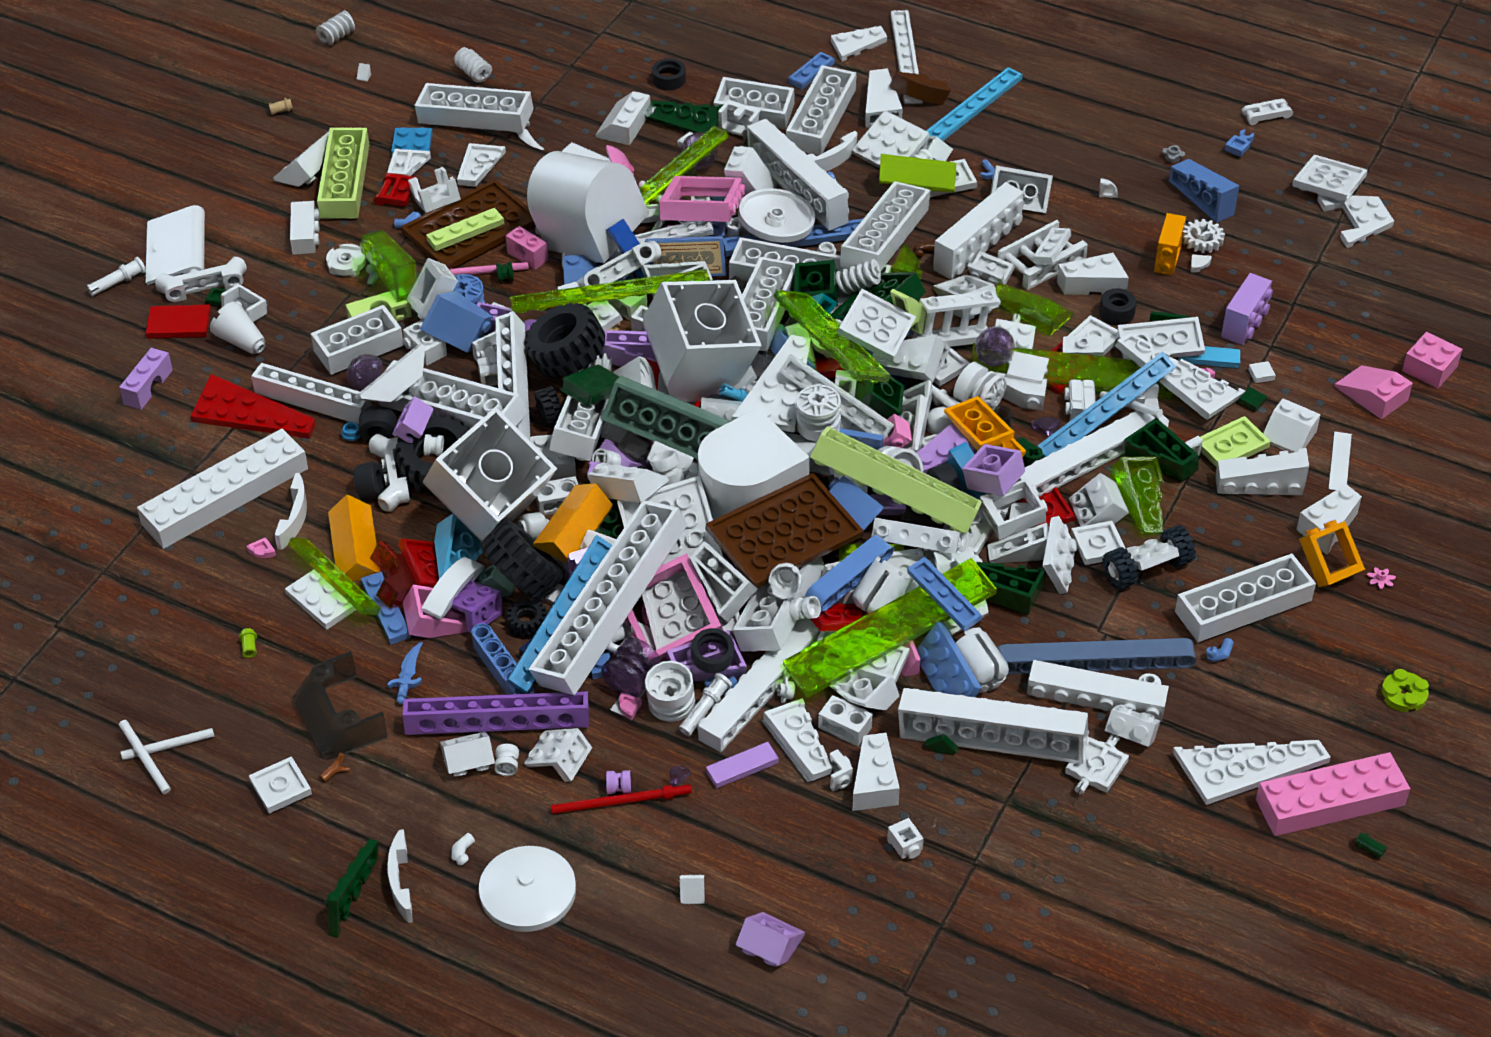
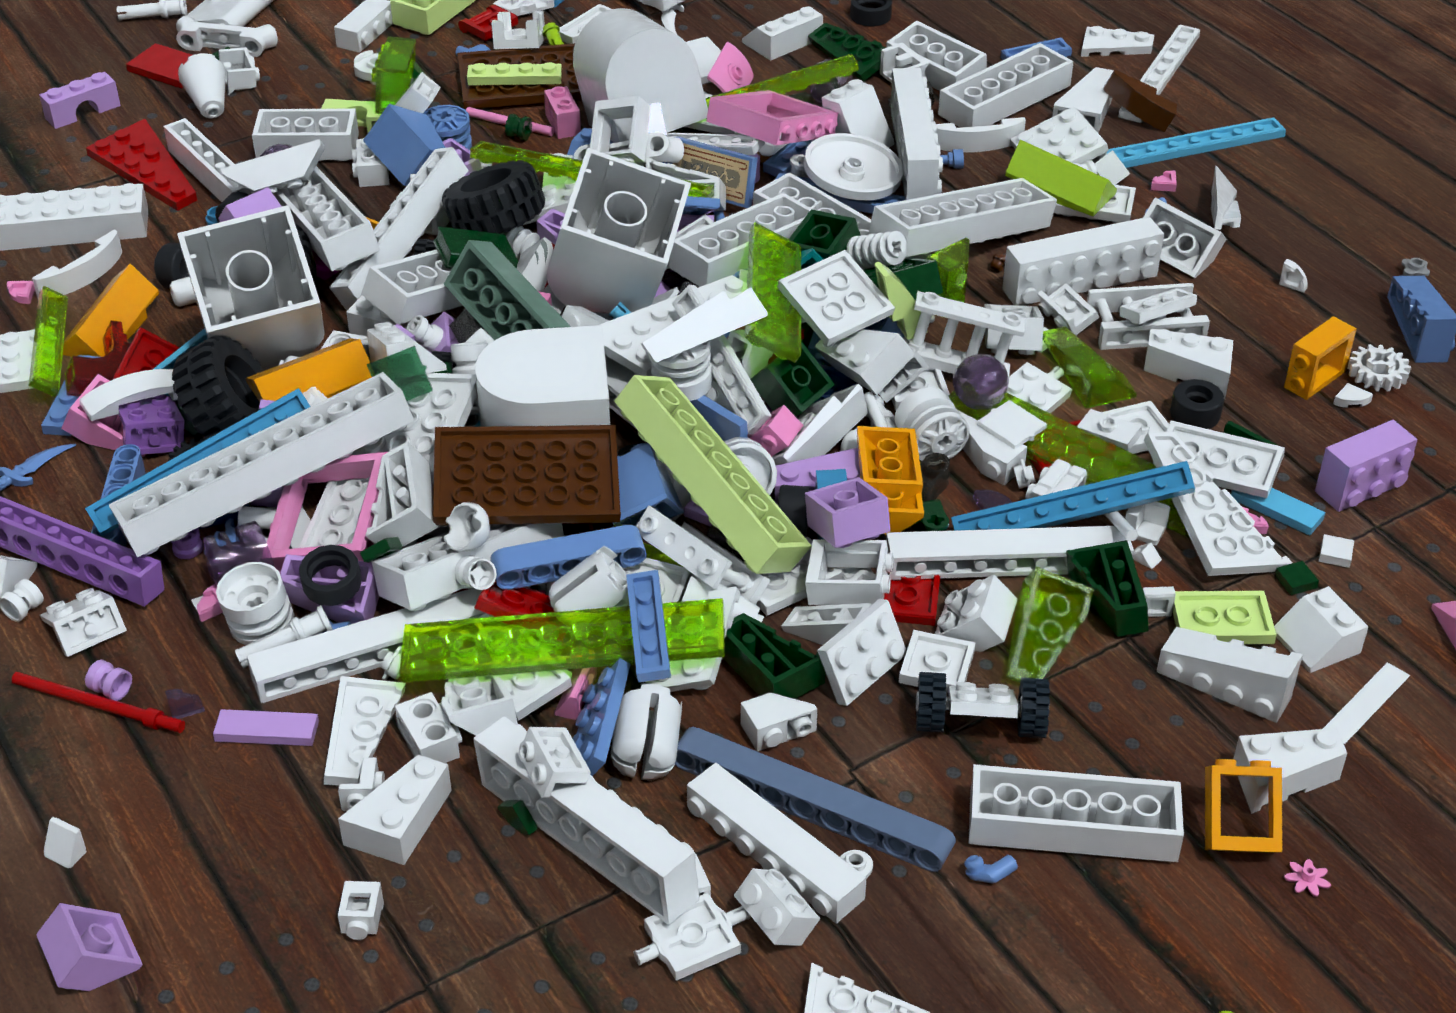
camera: 30 degrees right, 5 degrees down
none -> dark green tile [360,537,403,563]
none -> clear green piece [367,345,433,401]
none -> white bracket [519,727,591,798]
none -> lime pin [542,23,564,45]
none -> white window [590,96,651,163]
none -> white wedge [641,287,768,362]
none -> white slope [741,692,817,751]
none -> white plate [1014,458,1035,489]
none -> bright pink tile [1151,170,1177,192]
none -> white wedge [1211,165,1241,230]

